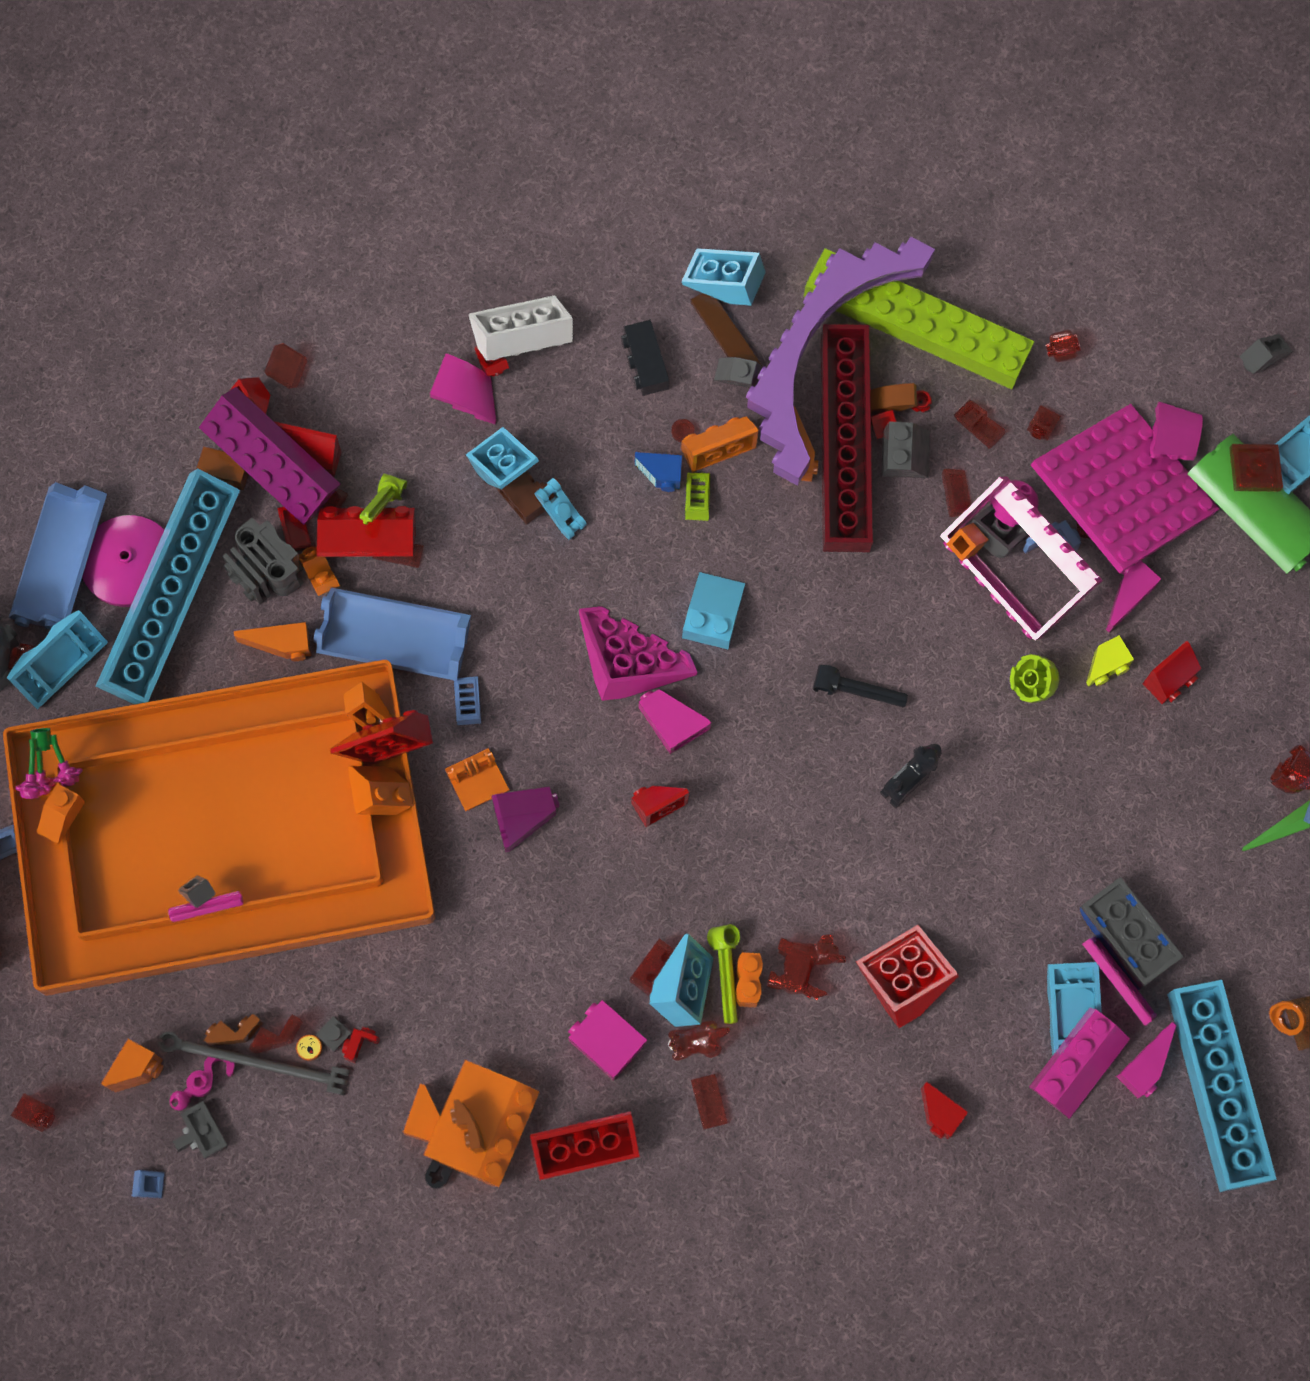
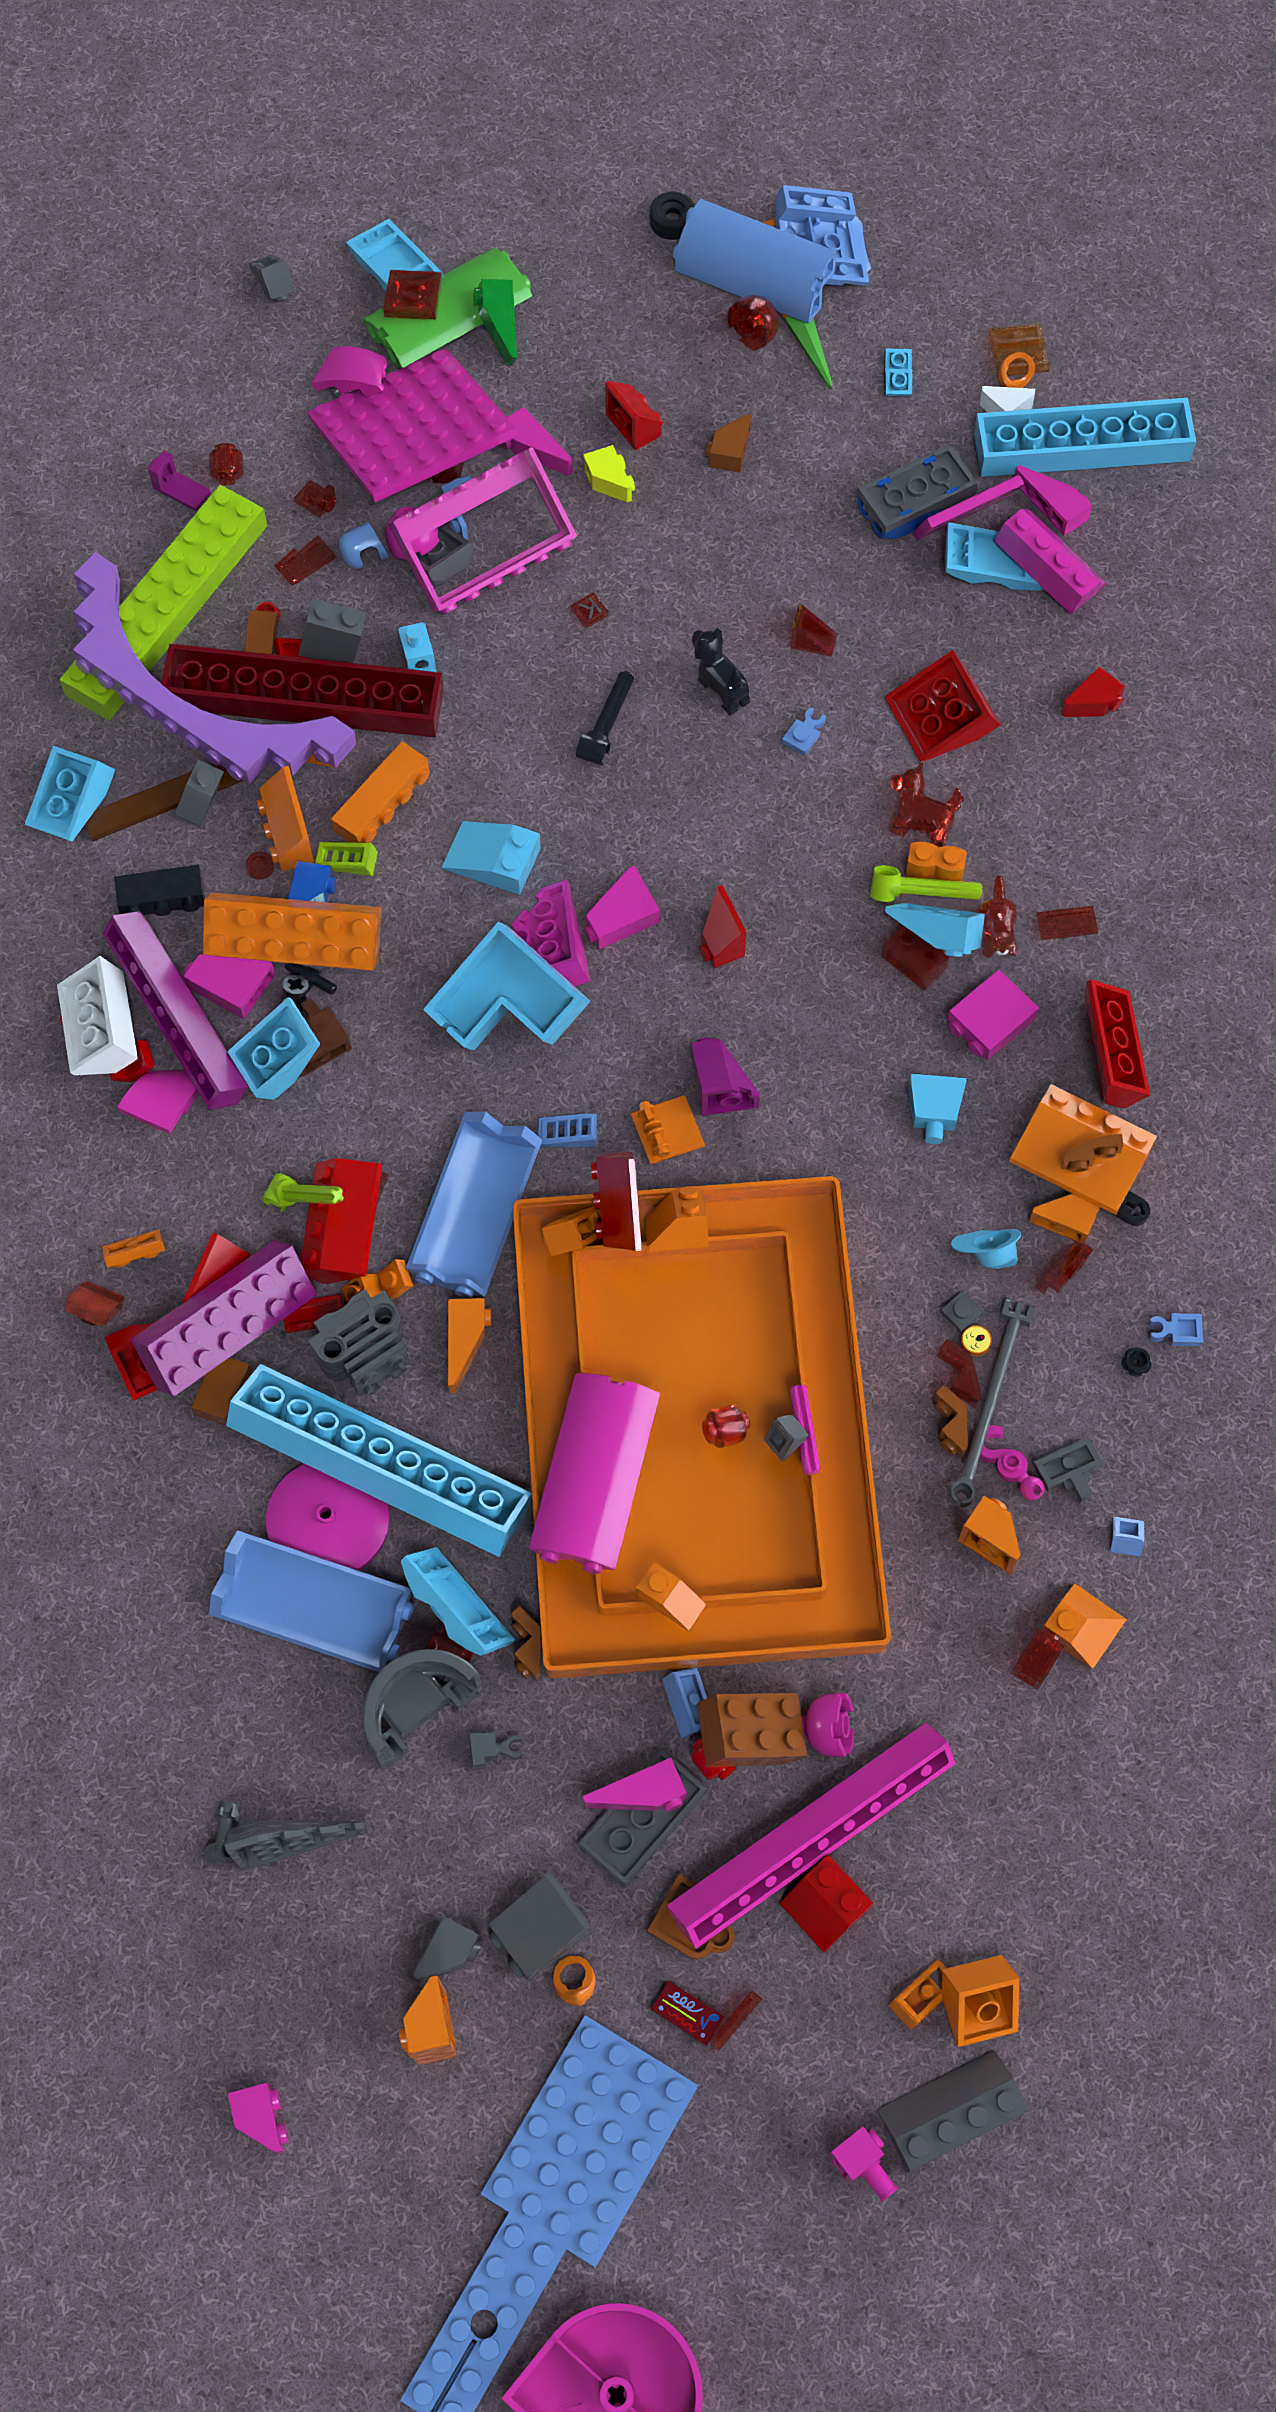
camera: 80 degrees left, 5 degrees down
plant [16,728,83,799] -> none
red bracket [342,1027,380,1063] -> none
medium azure plate [535,478,587,540] -> none
clear red slope [942,469,971,517] -> none
orange brick [946,523,989,561] -> none
lime cylinder [1010,654,1060,703] -> none
none -> magenta brick [102,911,249,1110]
none -> orange plate [102,1229,165,1268]
none -> magenta bracket [148,450,211,511]
none -> dark pink slope [183,954,276,1019]
none -> orange brick [203,892,381,971]
none -> black piece [281,963,337,1012]
none -> orange brick [331,741,430,843]
none -> medium blue helmet [338,522,389,569]
none -> medium azure torso [398,622,436,672]
none -> medium azure piece [423,922,590,1050]
none -> green slope [473,279,517,365]
none -> dark orange slope [510,1606,542,1682]
none -> dark pink cylinder [529,1373,660,1574]
none -> clear red tile [571,592,609,628]
none -> clear red head [702,1404,750,1449]
none -> dark orange slope [705,414,752,473]
none -> medium blue plate [782,707,826,756]
none -> clear red slope [791,605,838,657]
none -> medium azure slope [885,349,912,396]
none -> medium azure torso [908,1074,966,1144]
none -> medium azure piece [951,1229,1021,1269]
none -> white slope [980,386,1035,412]
none -> clear red slope [1035,1242,1094,1294]
none -> orange slope [1040,1583,1127,1669]
none -> black plate [1121,1348,1152,1377]
none -> medium blue plate [1149,1313,1203,1346]

